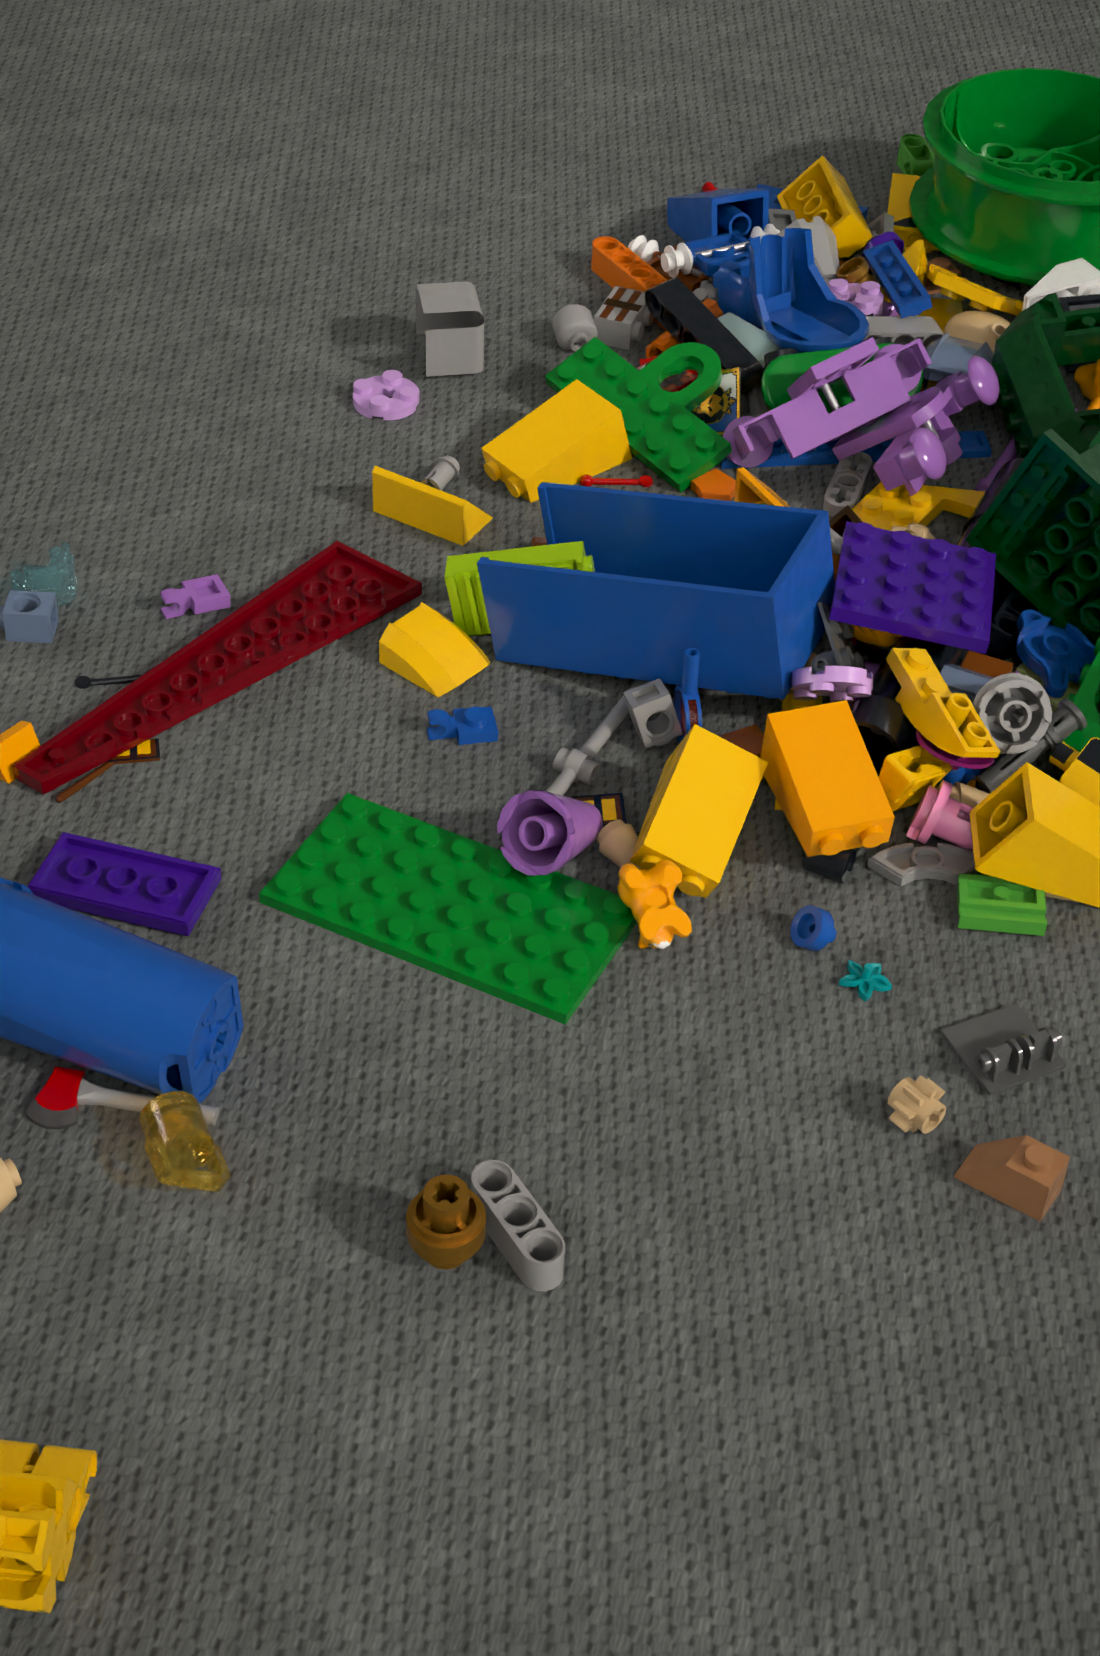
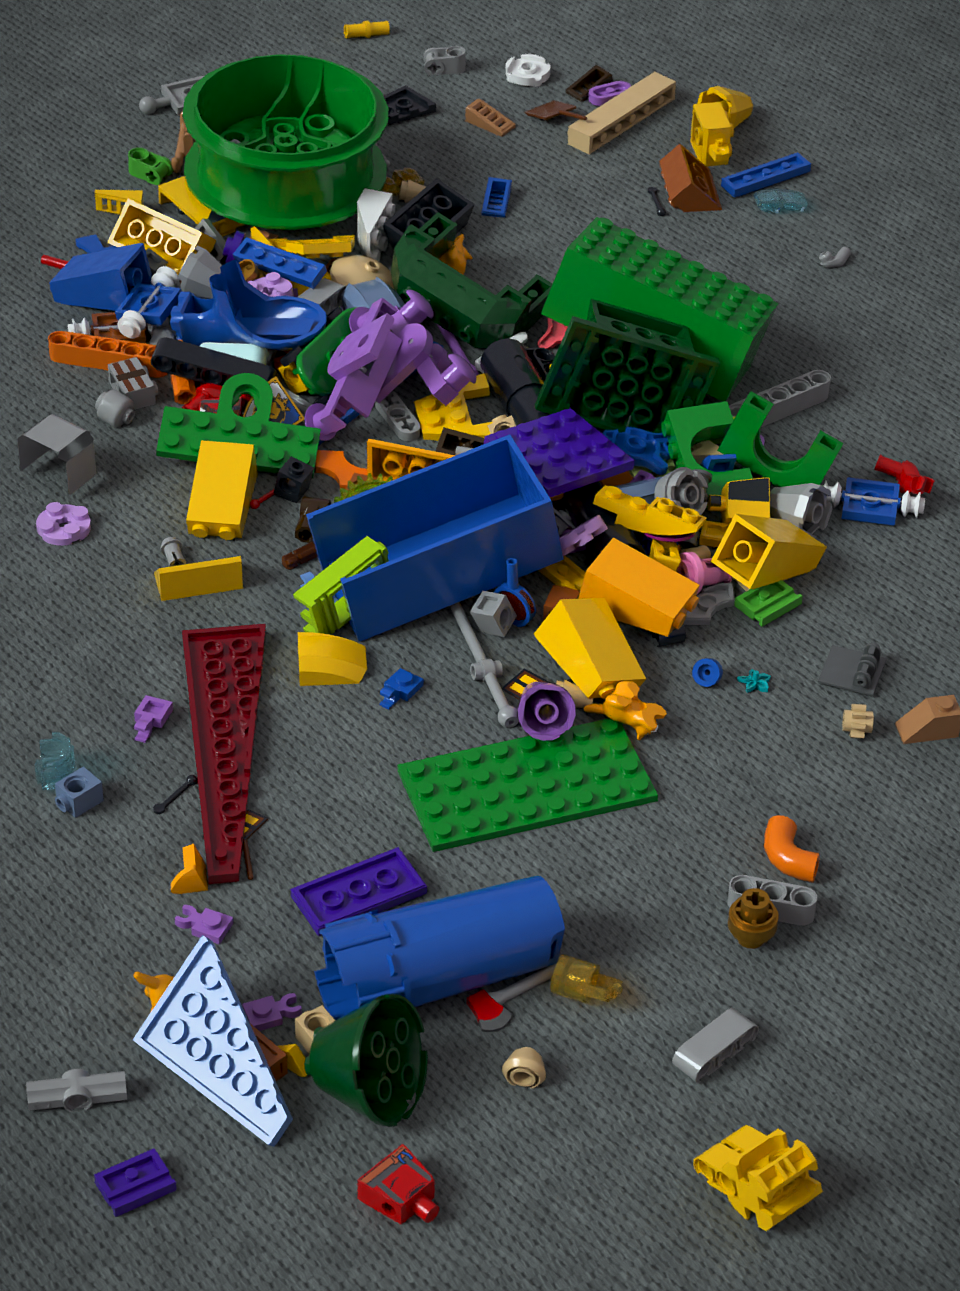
camera: 45 degrees left, 0 degrees up
none -> yellow slope [95,190,144,214]
none -> black brick [273,456,314,503]
none -> light grey beam [672,1008,759,1083]
none -> orange cylinder [764,815,820,883]

